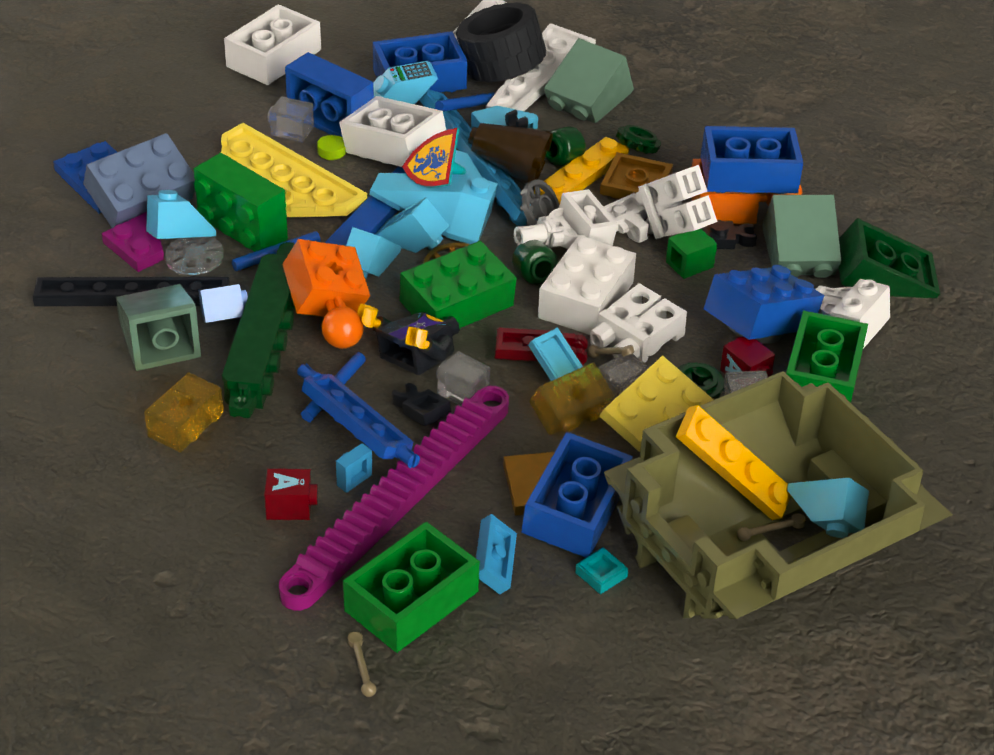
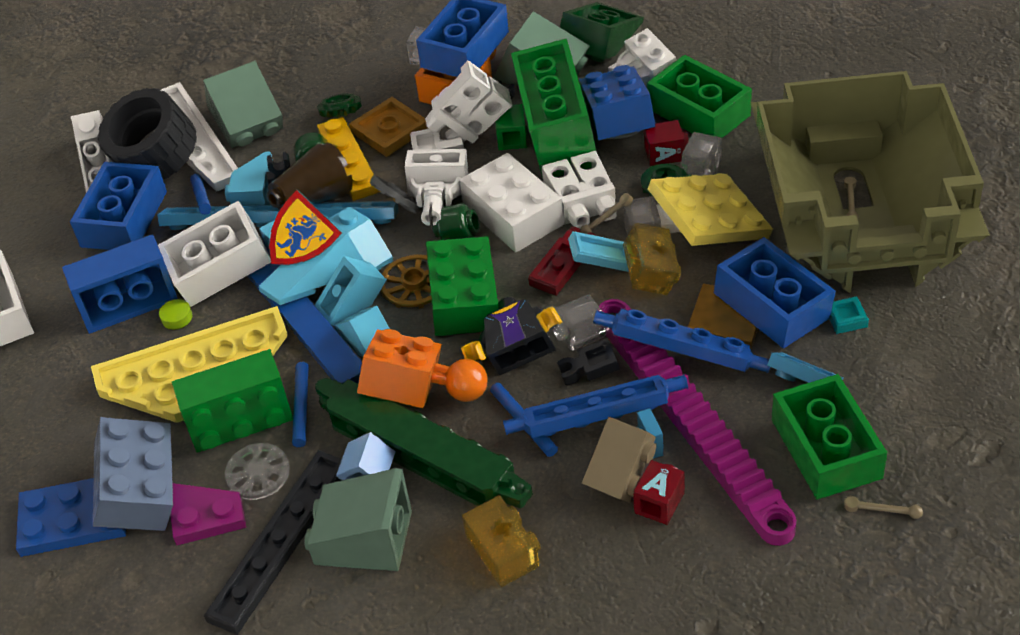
camera: 55 degrees left, 5 degrees up
medium azure slope [146,190,216,239] -> none
clear brick [267,96,314,142] -> none
medium azure slope [373,61,438,104] -> none
yellow plate [676,405,791,520] -> none
medium azure slope [787,478,869,538] -> none
none -> green brick [511,38,597,179]
none -> dark tan brick [582,416,656,503]
none -> blue plate [593,309,770,373]

